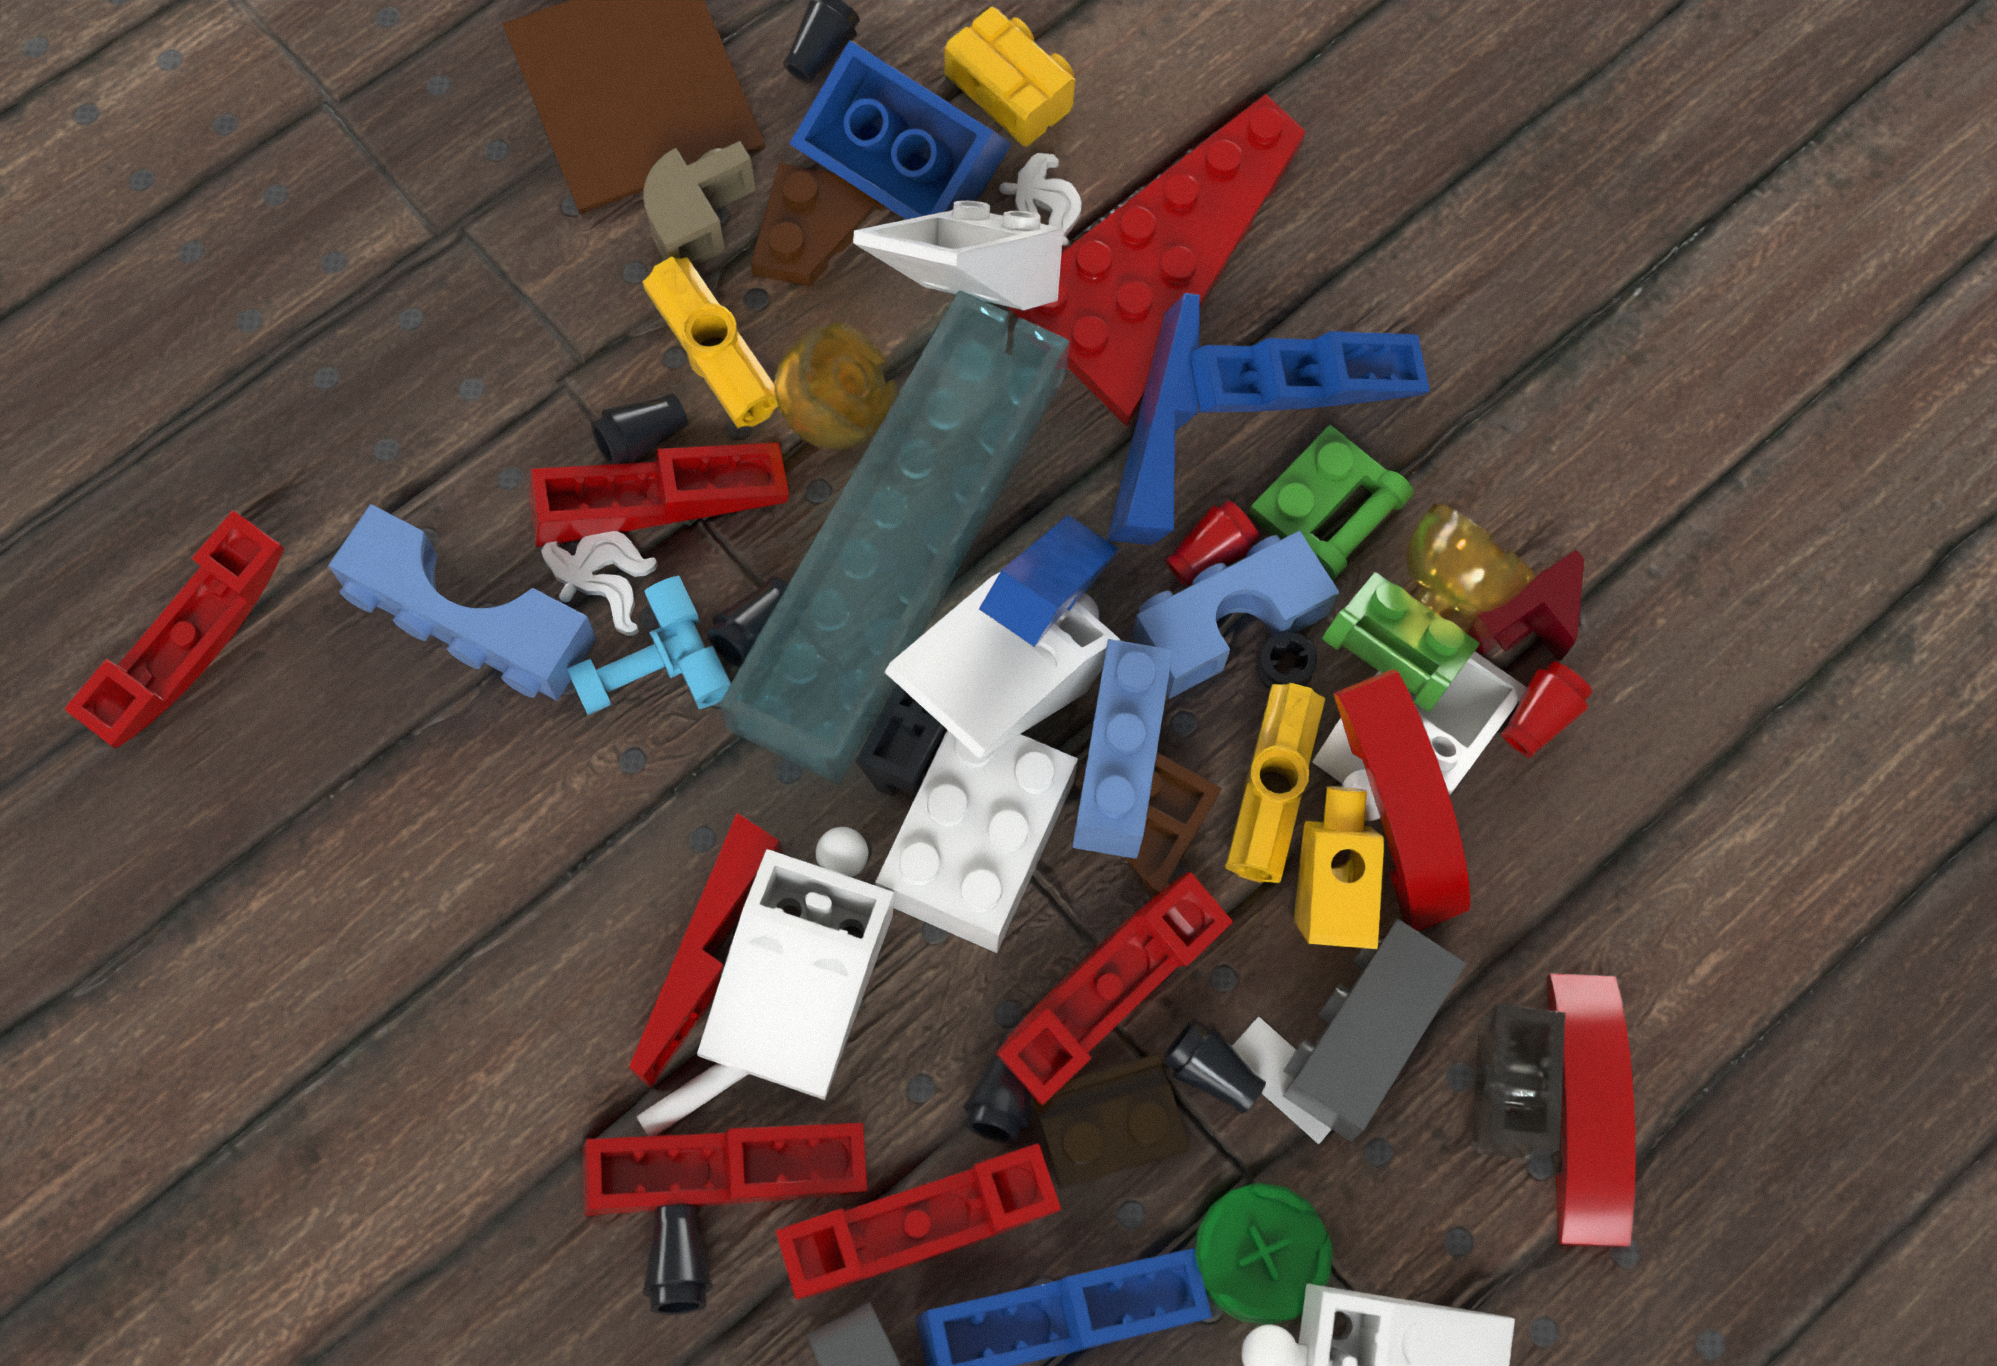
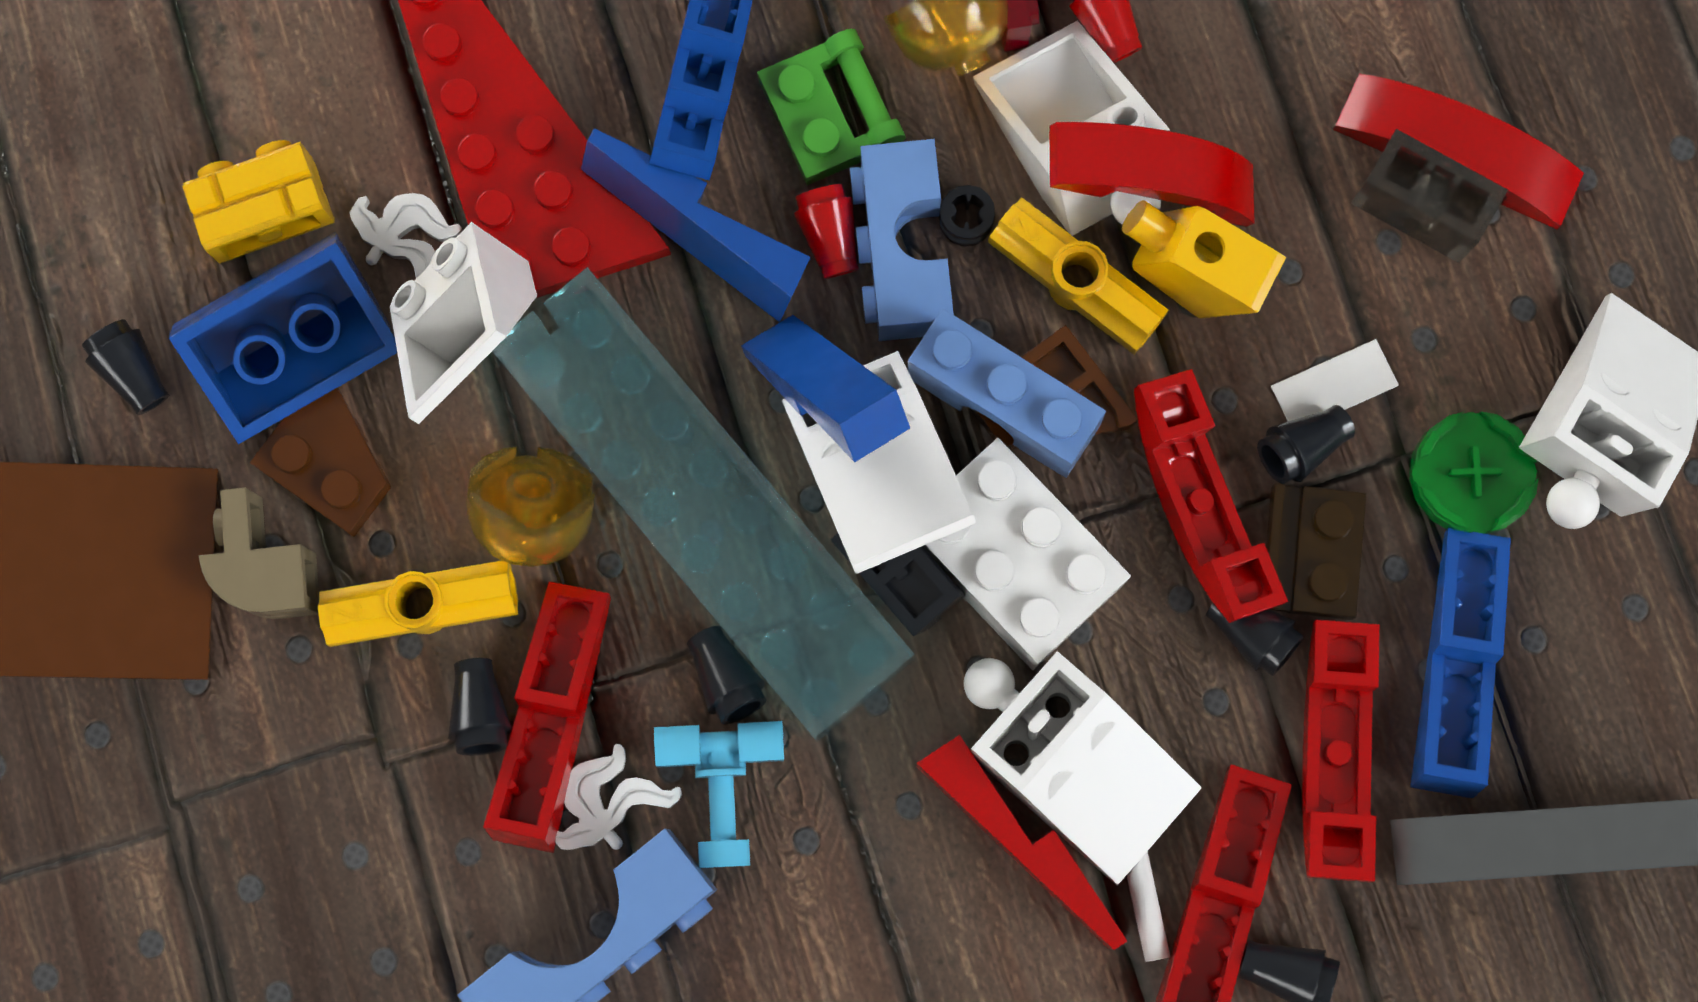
camera: 60 degrees left, 10 degrees up
dark grey brick [1283,919,1467,1142] -> none
bright green plate [1322,572,1480,713] -> none

